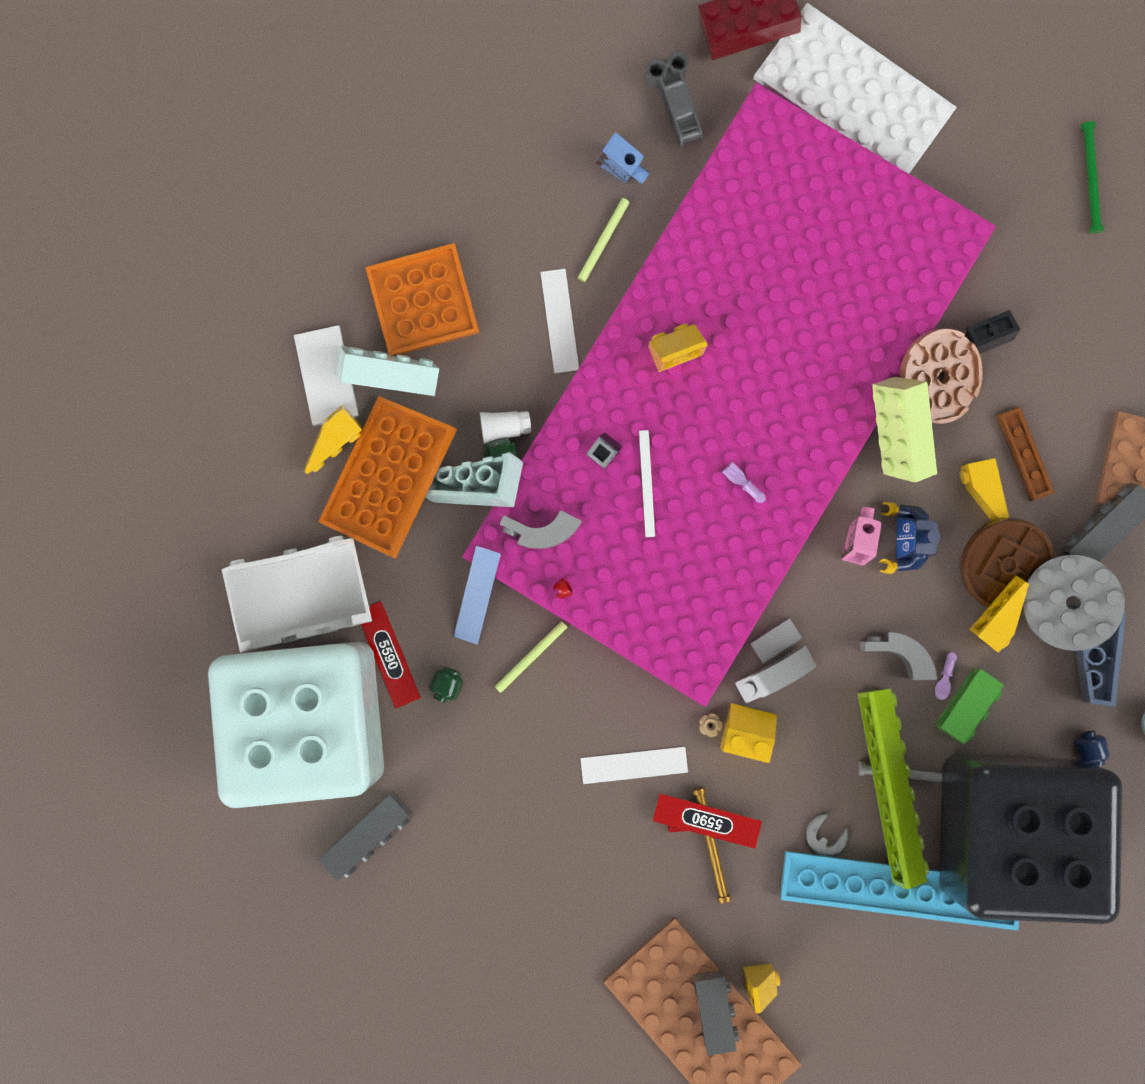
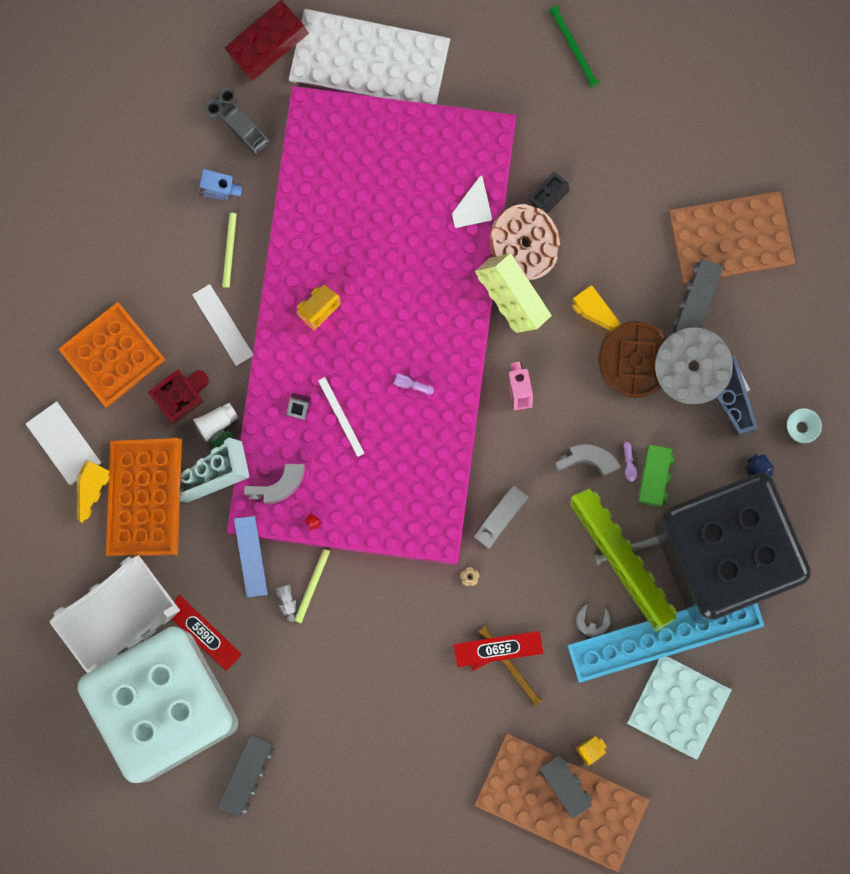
camera: 25 degrees left, 5 degrees down
light aqua wedge [335,345,439,396] -> none
dark green head [429,666,464,703] -> none
white sticker [580,747,688,784] -> none
yellow slope [720,703,777,763] -> none
light grey tile [749,618,802,663] -> none
dark blue torso [879,502,941,574] -> none
yellow slope [969,576,1029,653] -> none
dark orange tile [996,406,1055,502] -> none
none -> dark red brick [148,369,209,426]
none -> light grey piece [275,584,296,622]
none -> white sticker [452,176,492,228]
none -> light aqua plate [626,656,732,760]

